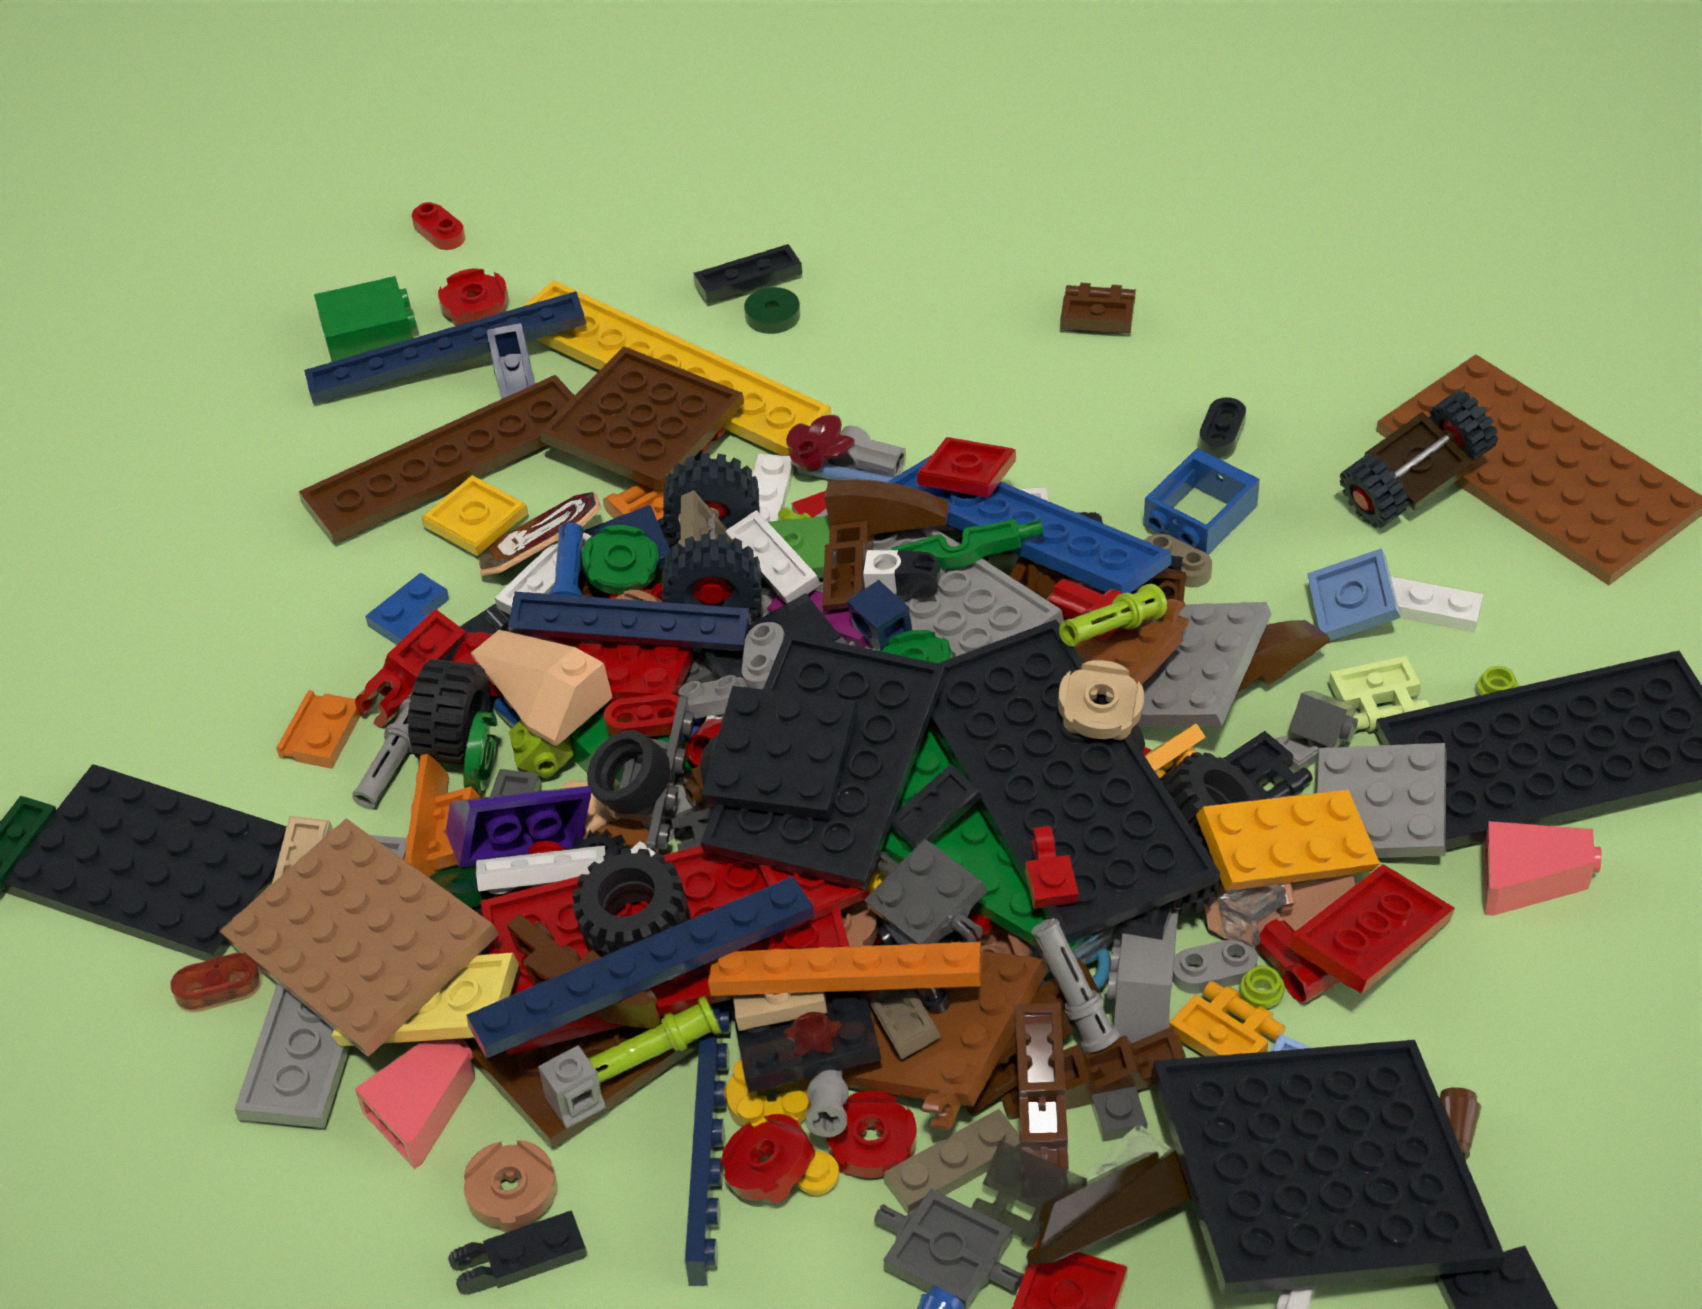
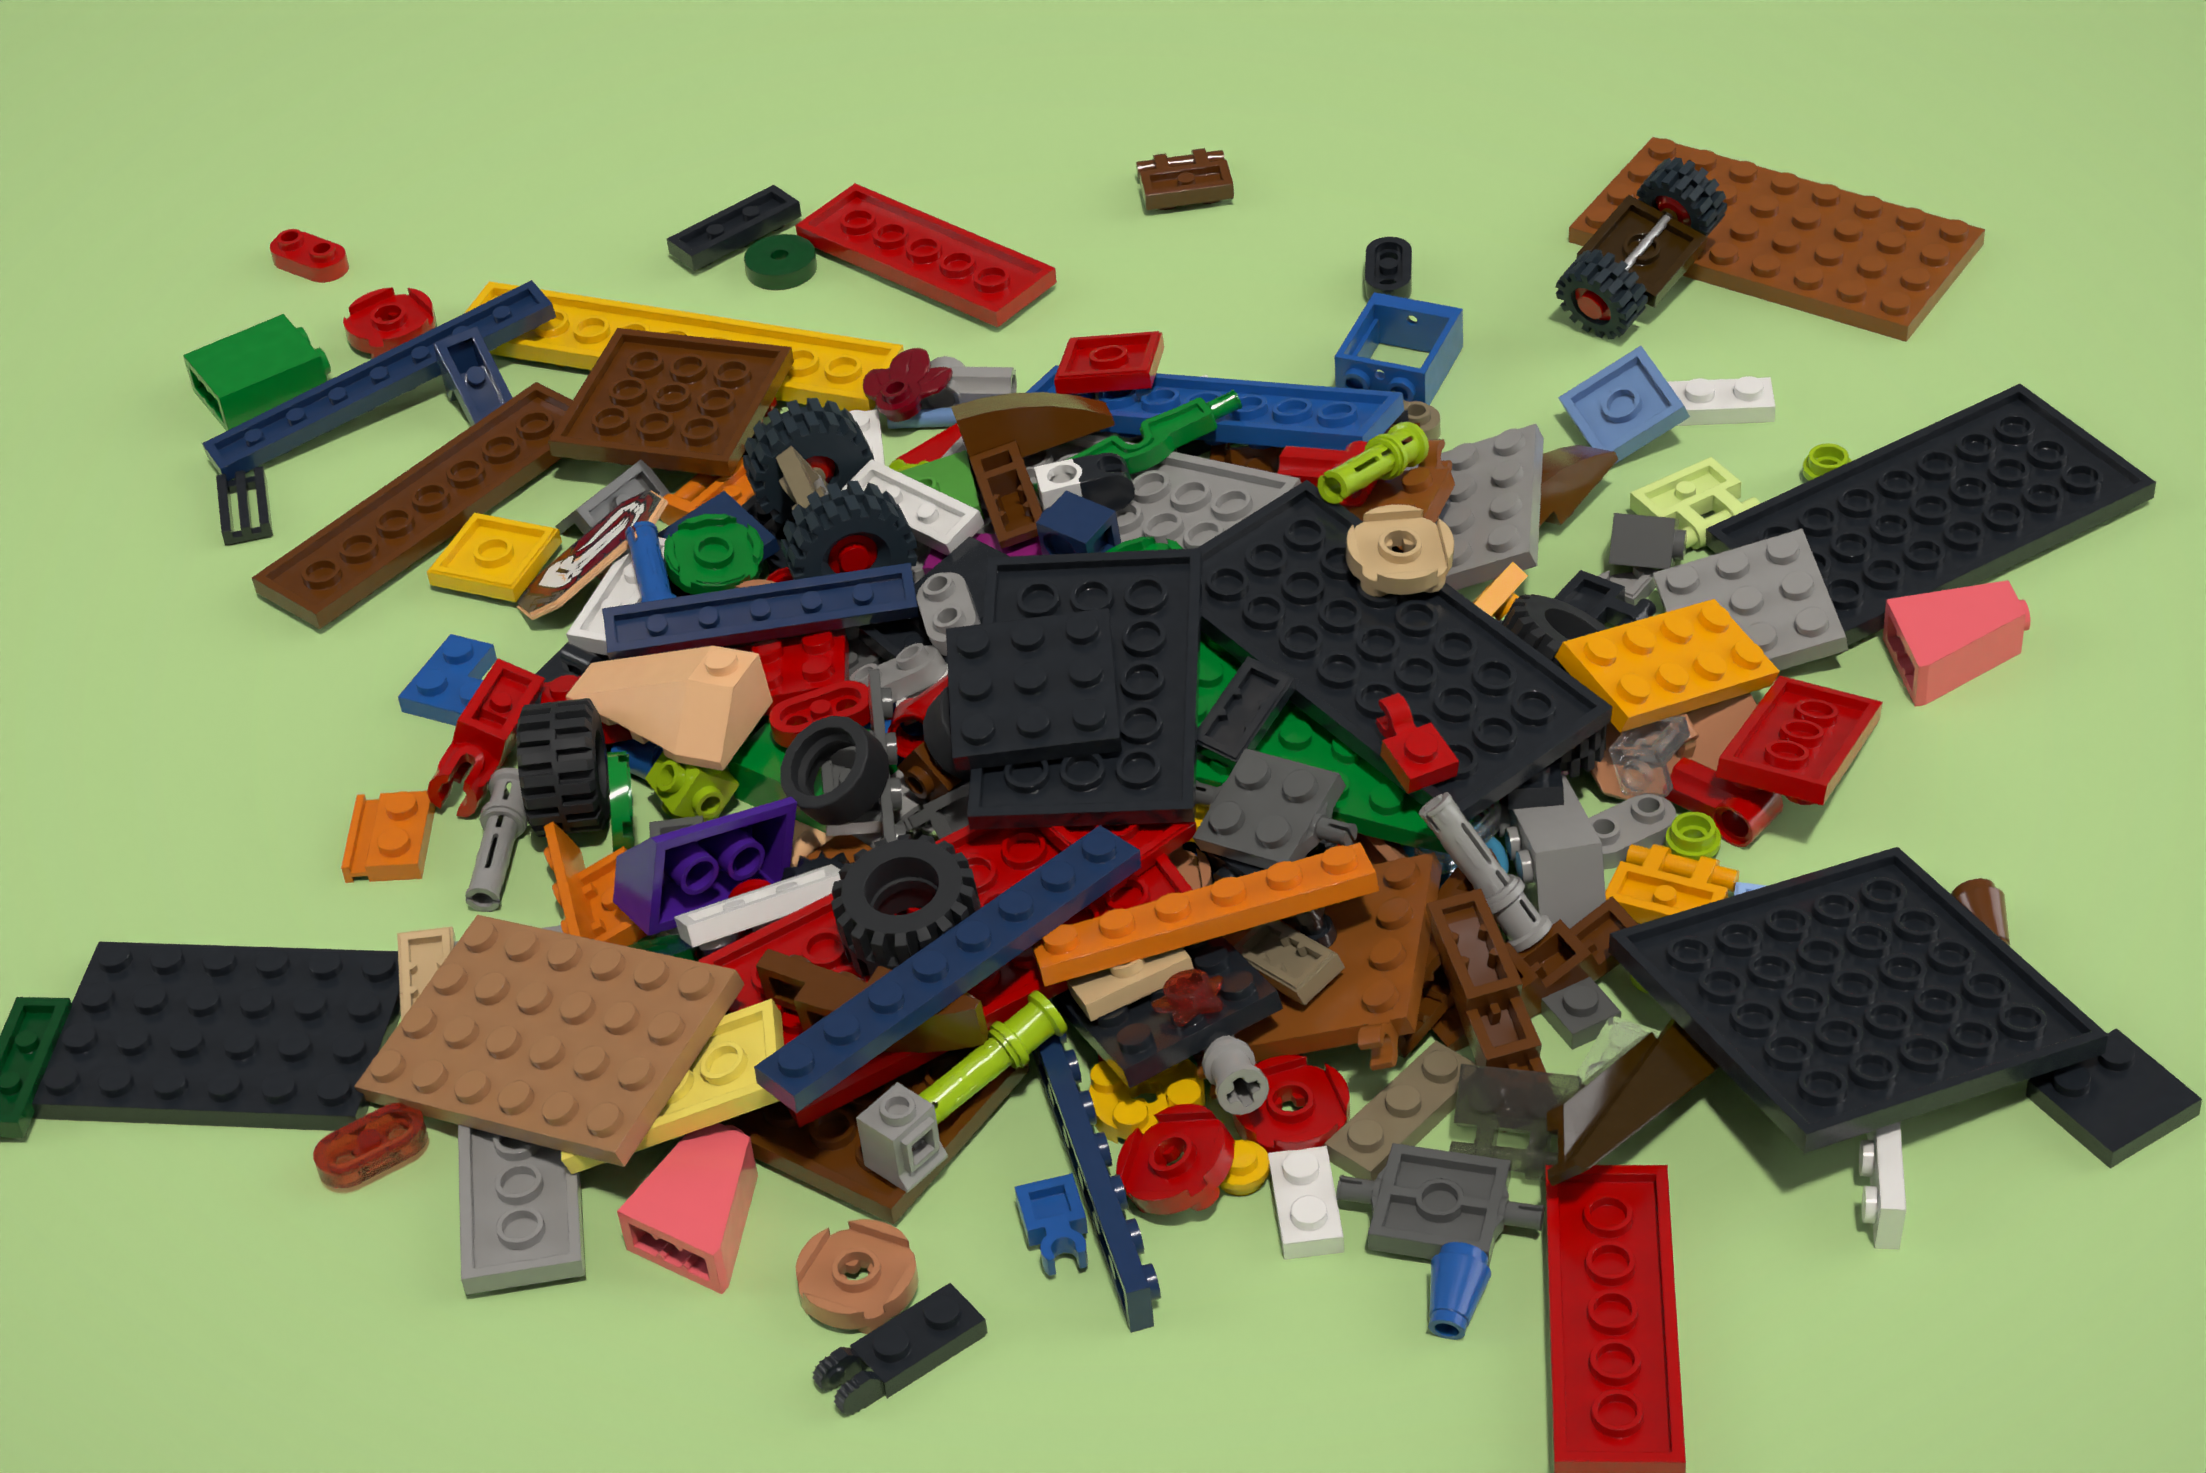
camera: 15 degrees left, 5 degrees down
none -> black tile [216,466,273,545]
none -> dark grey panel [555,460,671,534]
none -> red plate [795,183,1057,327]
none -> blue plate [1014,1173,1088,1276]
none -> white plate [1268,1146,1344,1260]

